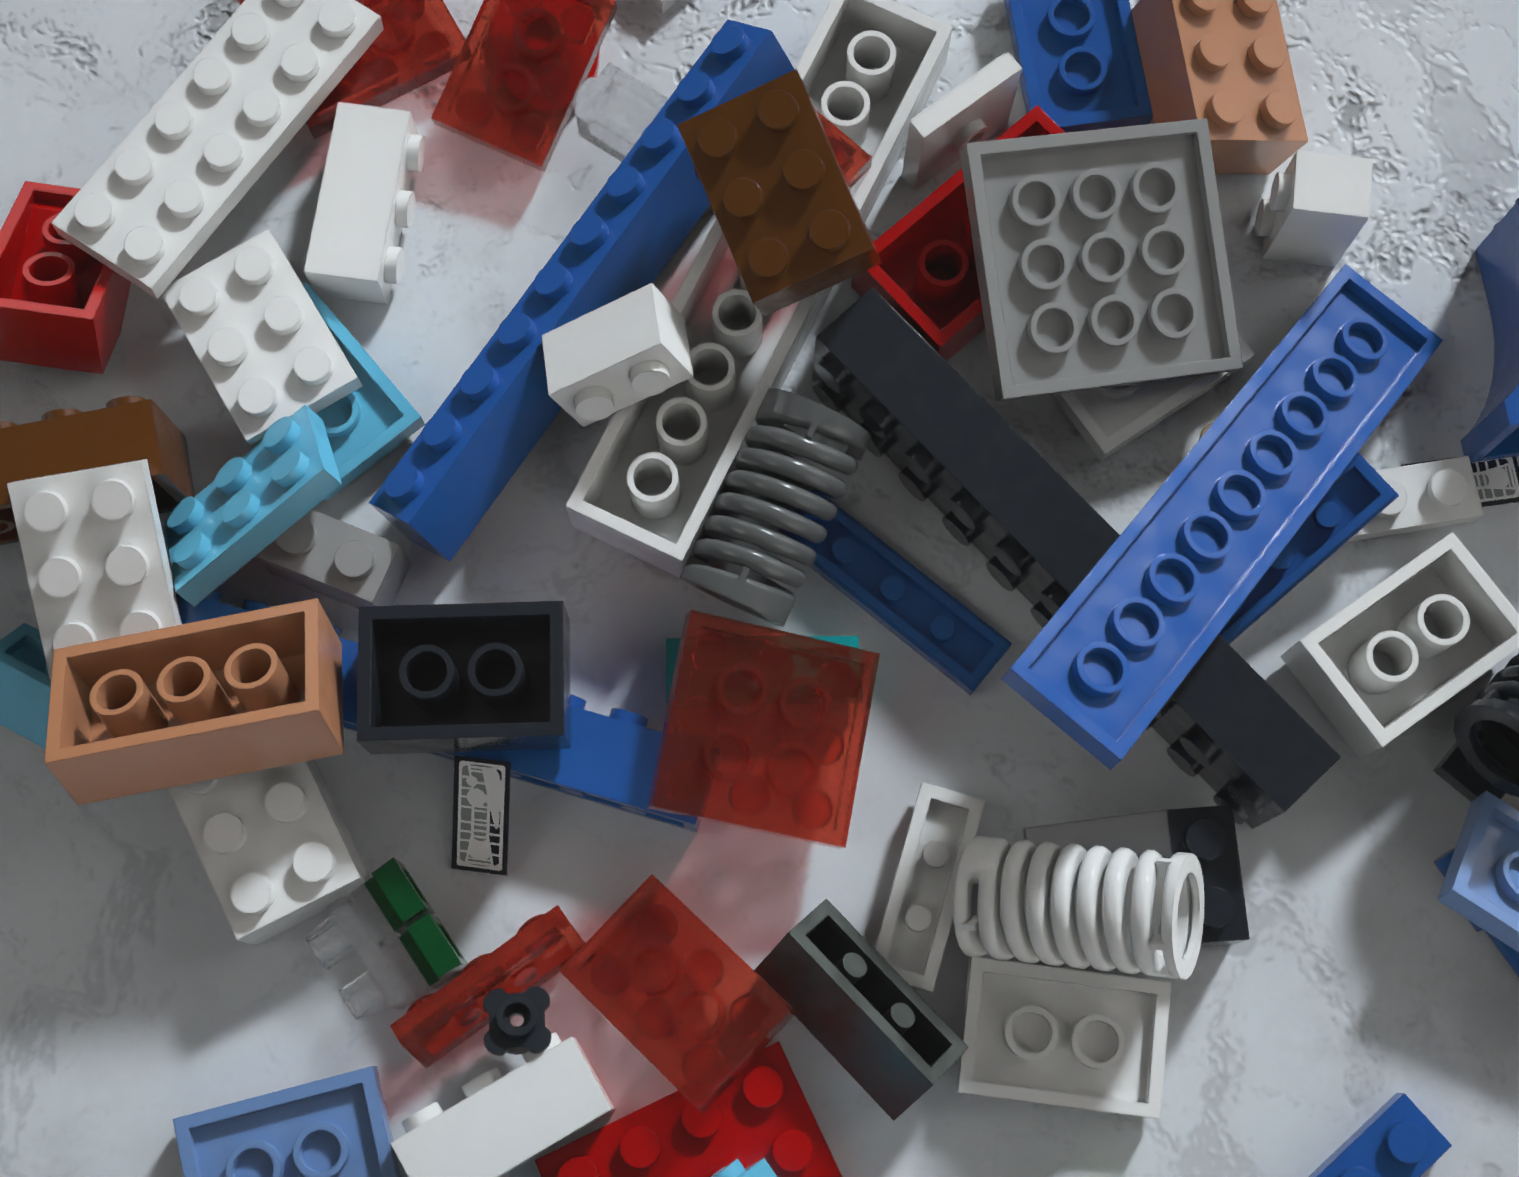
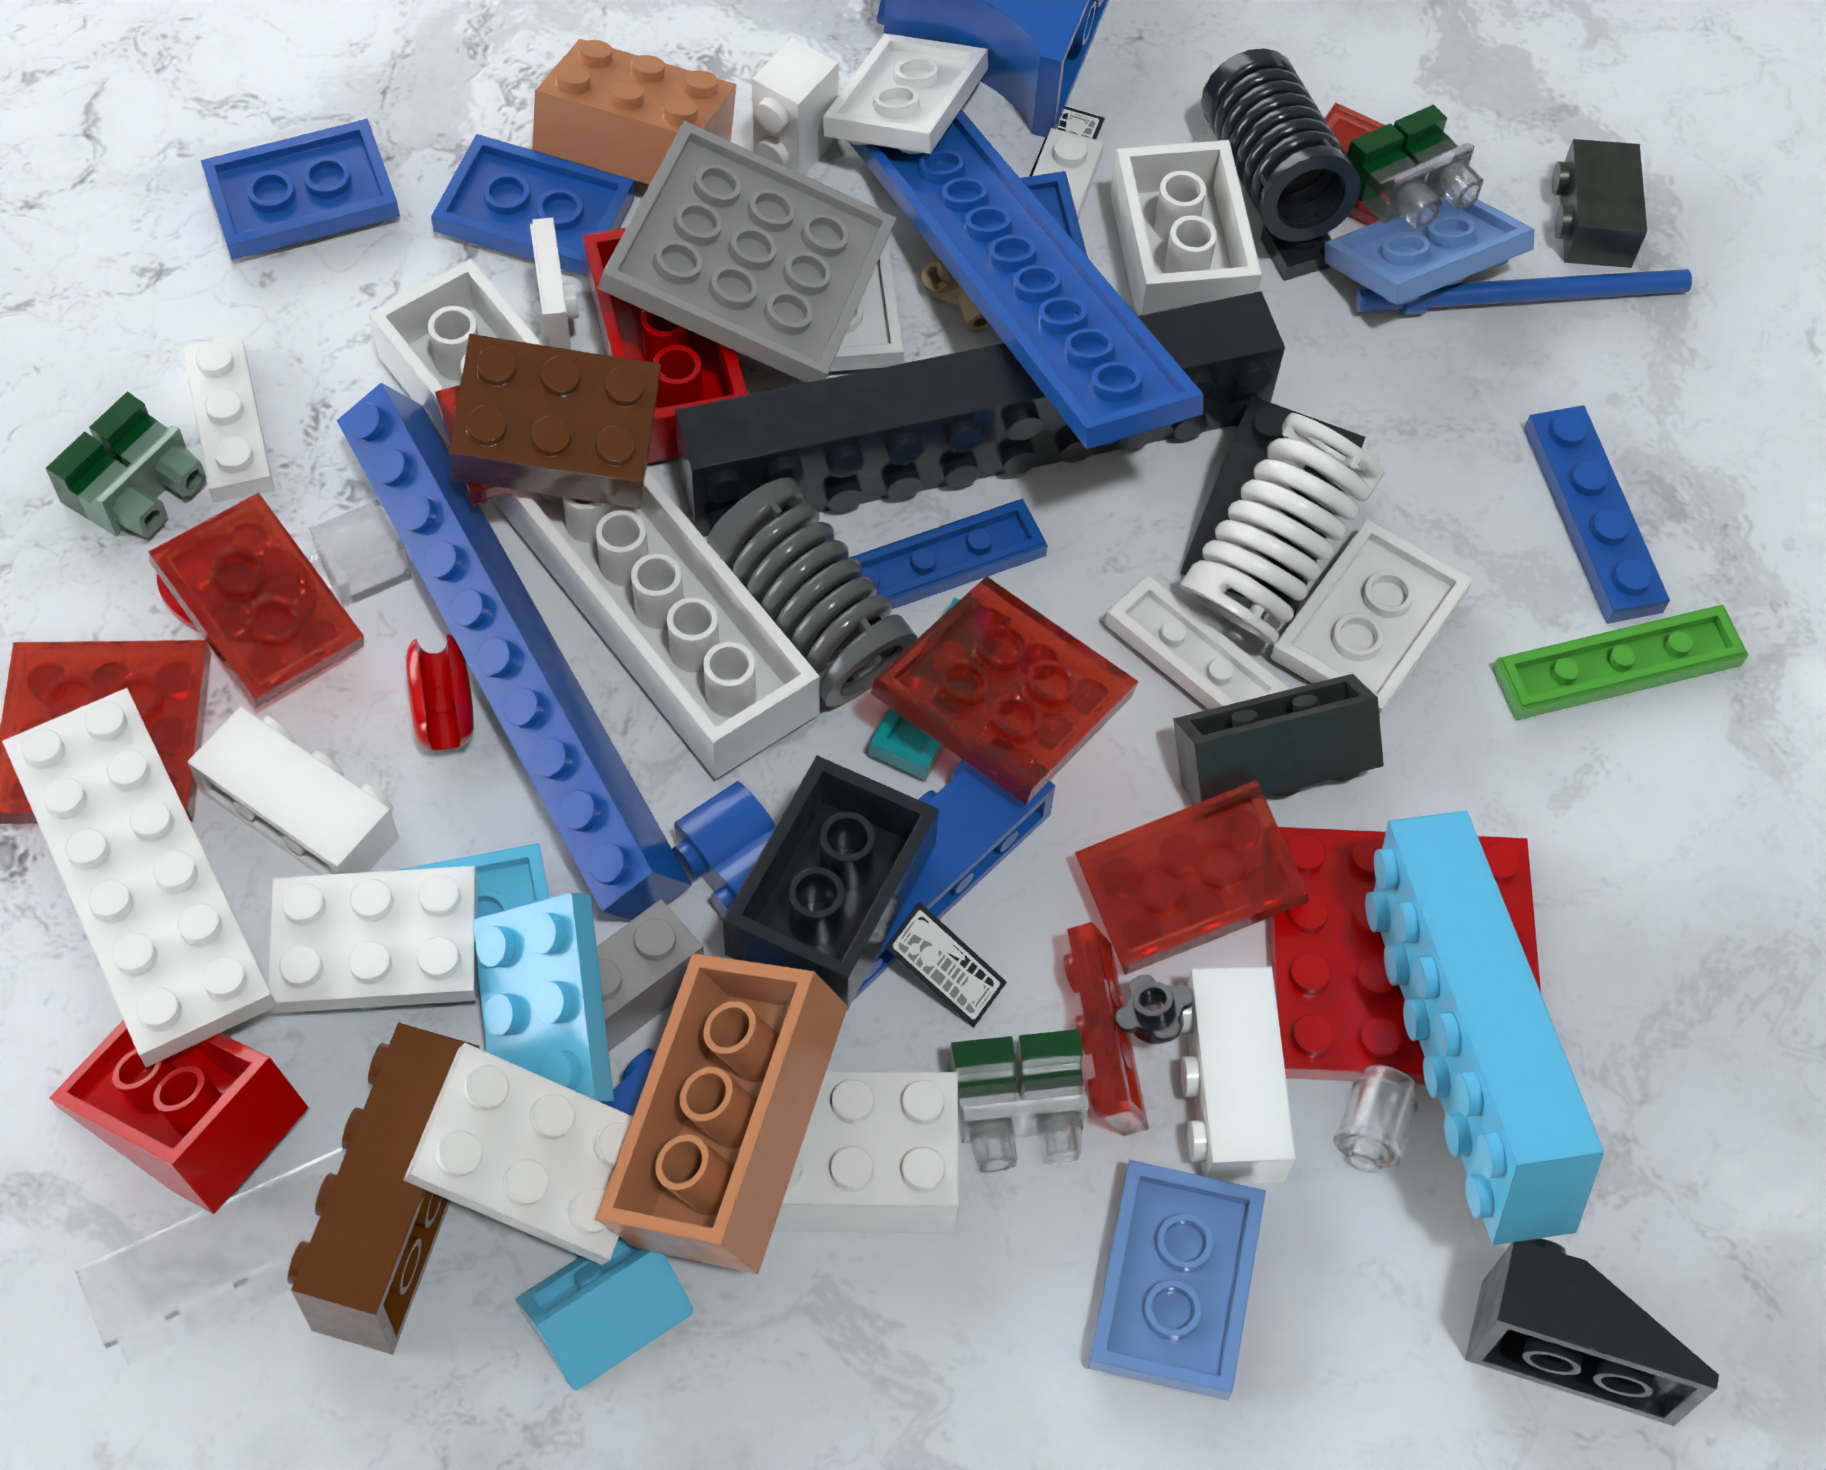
camera: 65 degrees left, 15 degrees down
white brick [542,283,694,427] -> none
none -> red piece [405,634,474,751]
none -> blue brick [672,781,776,919]
none -> white plate [823,33,988,154]

